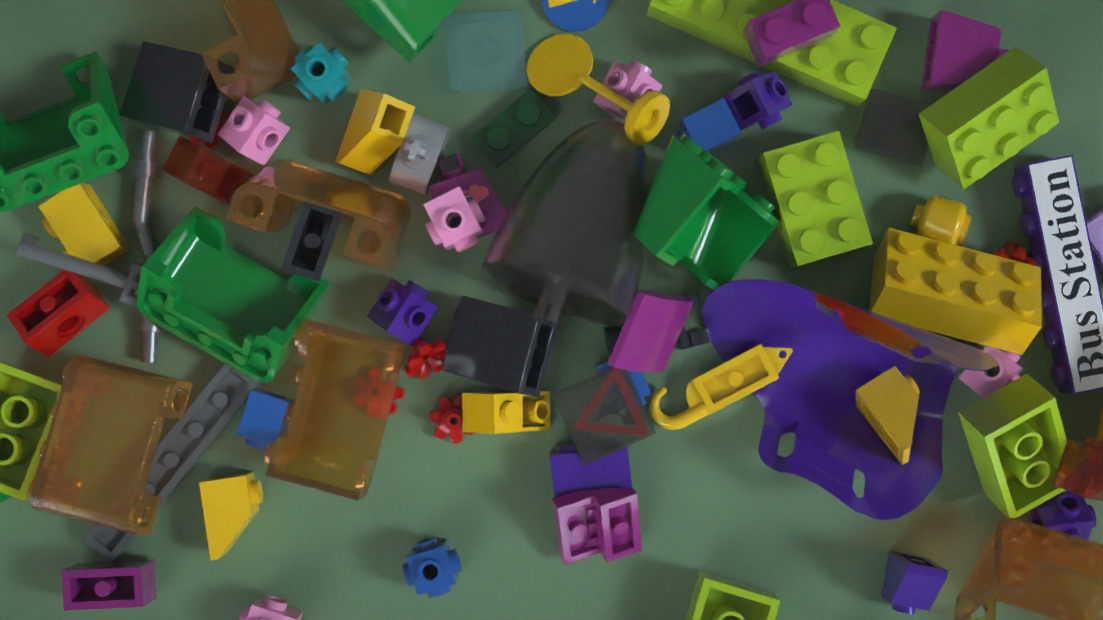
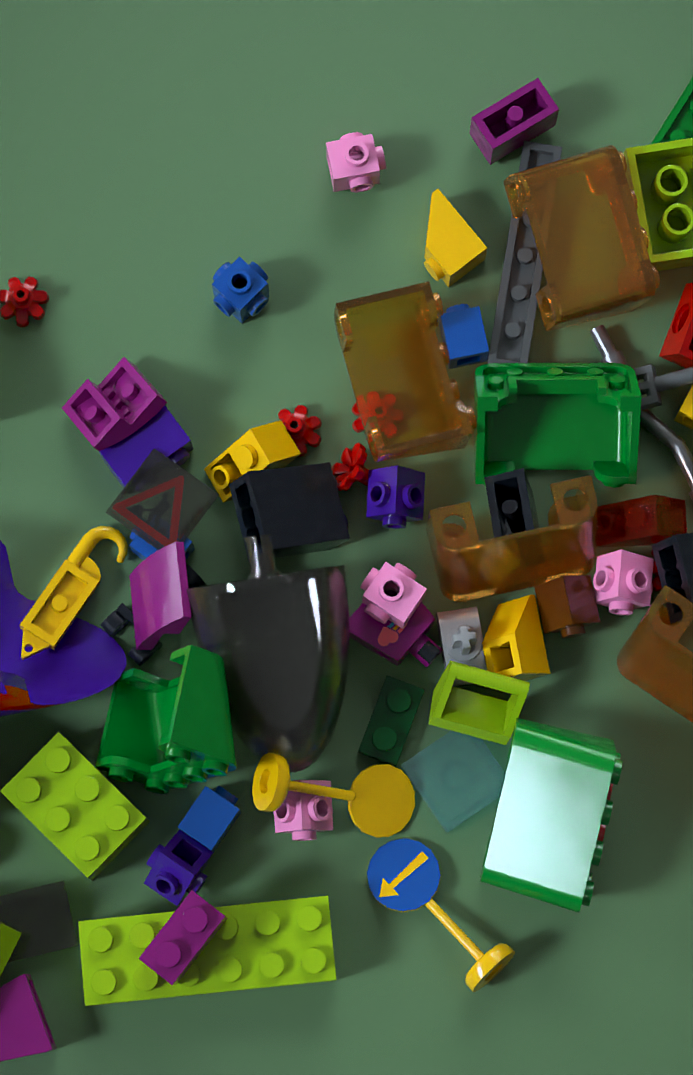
camera: 150 degrees right, 10 degrees down
teal brick [291,42,352,105] -> none
none -> lime tile [428,660,530,745]
none -> reddish brown brick [534,575,600,639]

